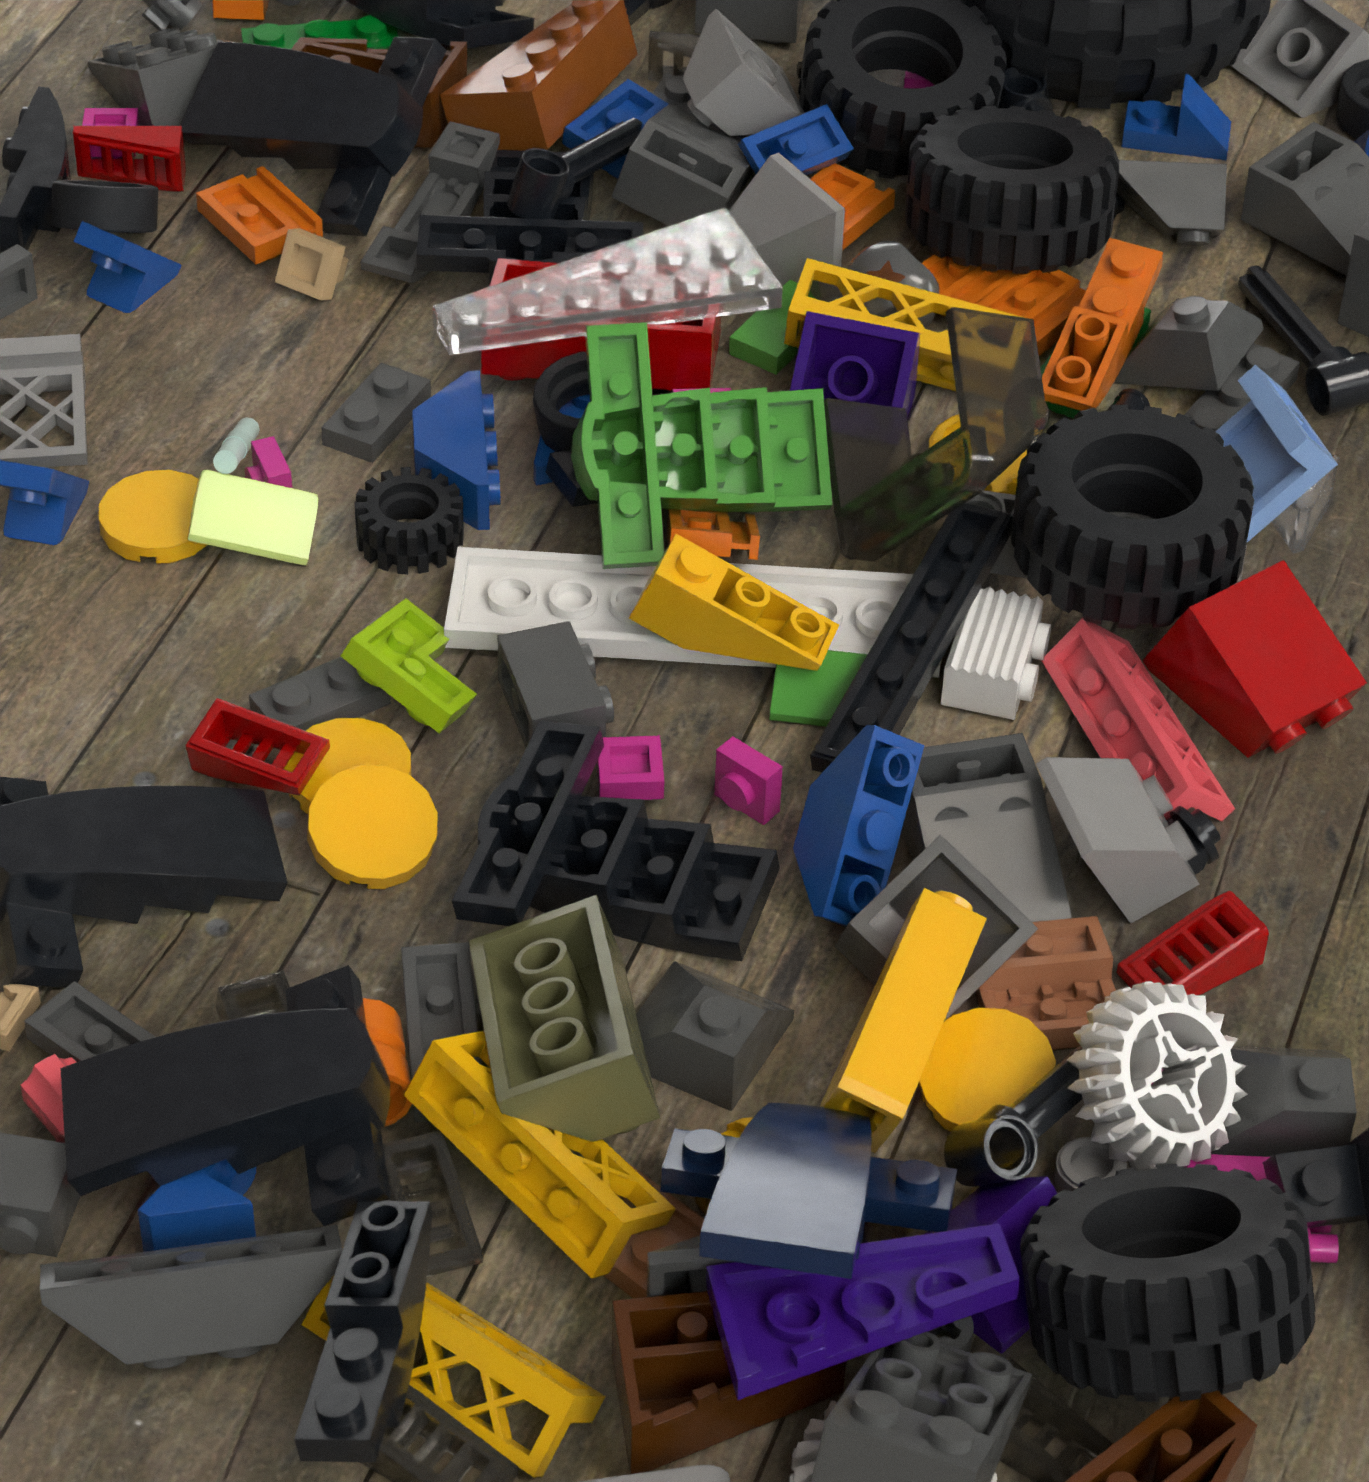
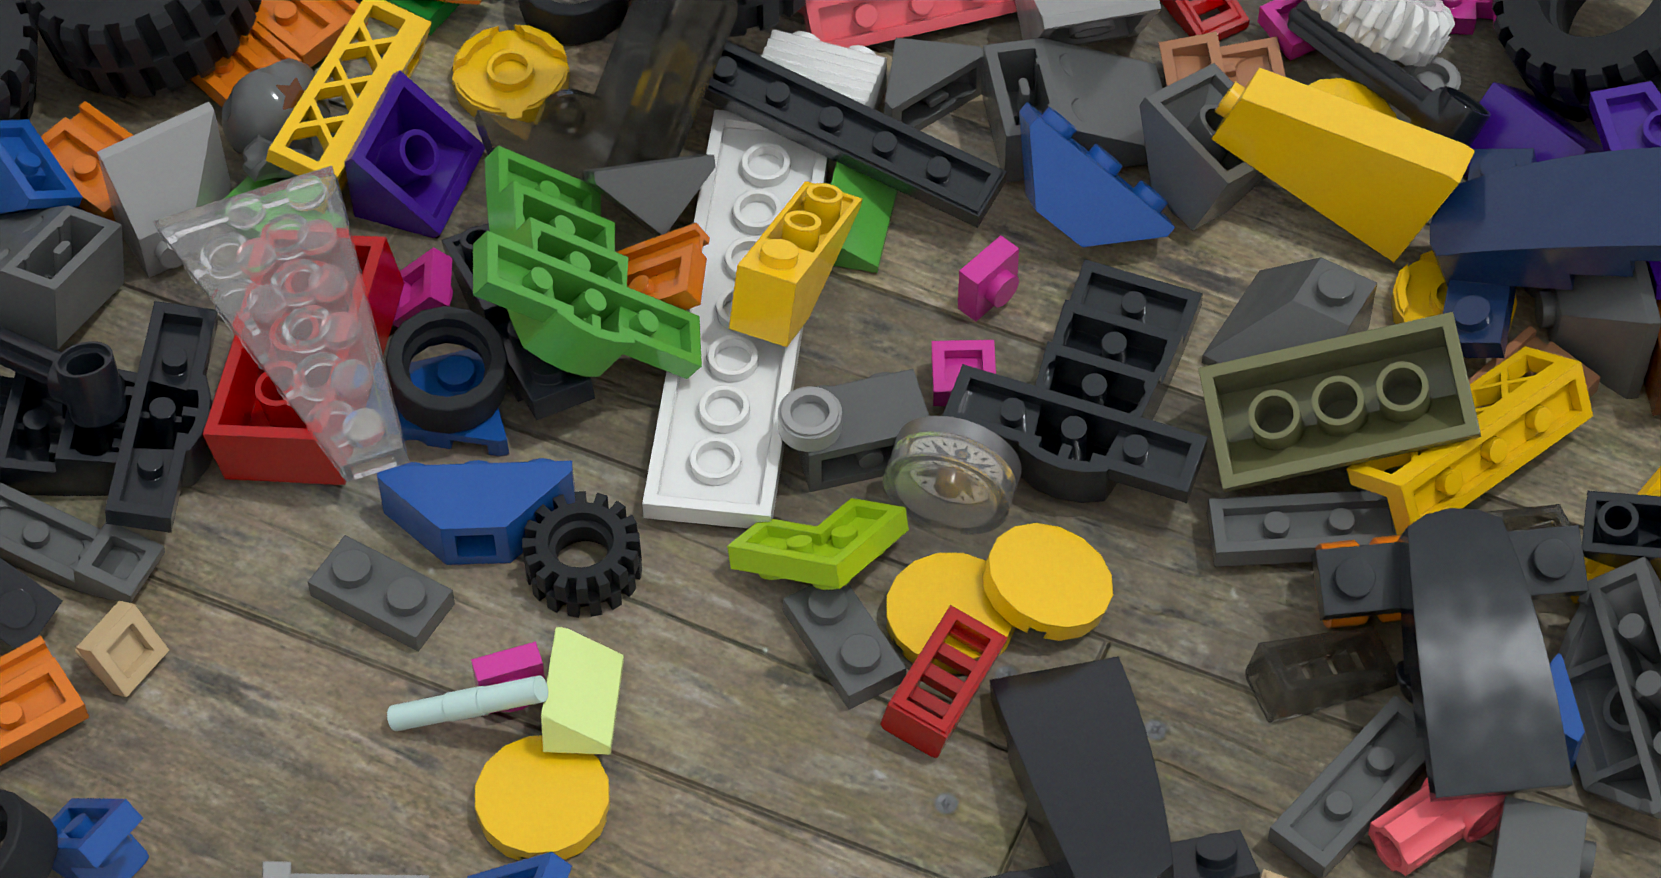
camera: 85 degrees left, 10 degrees up
none -> dark grey slope [583,154,716,236]
none -> light grey tile [778,386,842,452]
none -> clear piece [883,416,1021,535]
none -> dark grey slope [885,38,983,130]

